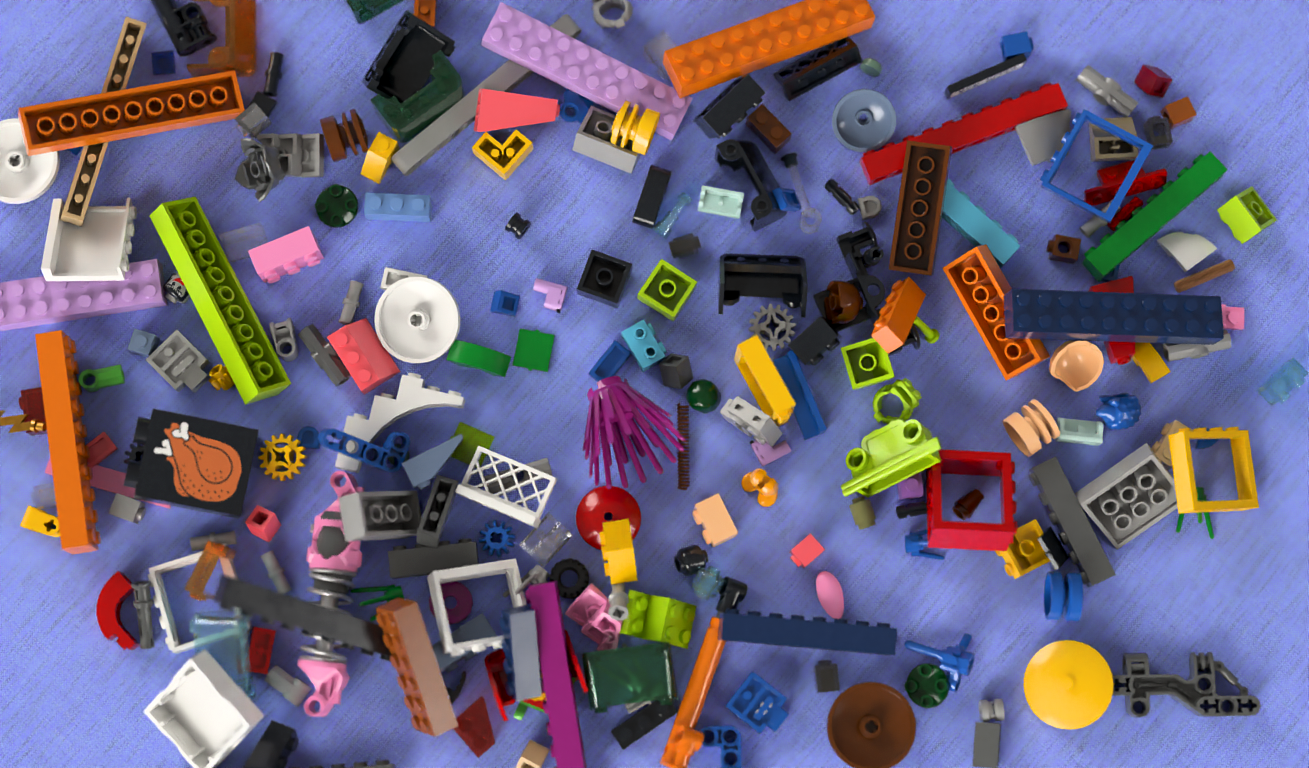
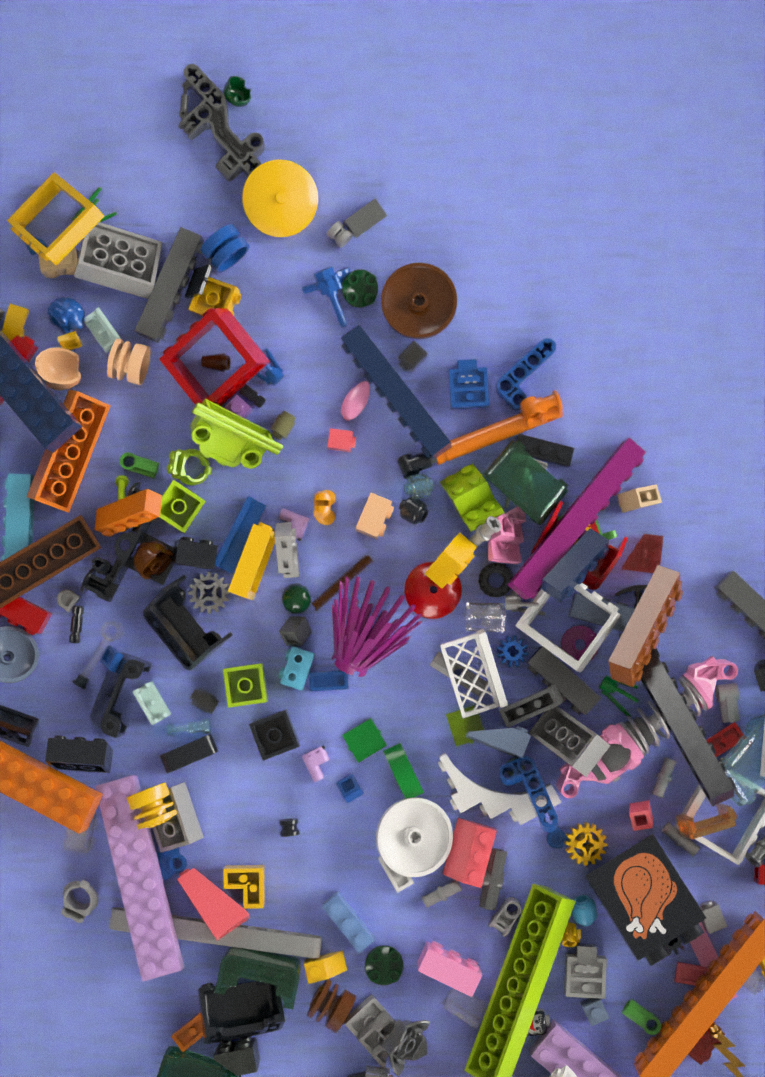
camera: 130 degrees left, 5 degrees up
reddish brown brick [746,104,792,154] -> none
none -> yellow tile [57,331,82,350]
none -> bright green piece [120,452,160,479]
none -> pearl dark grey slope [213,1036,260,1076]
none -> dark green hair [223,76,251,107]
none -> dark azure head [572,895,598,927]

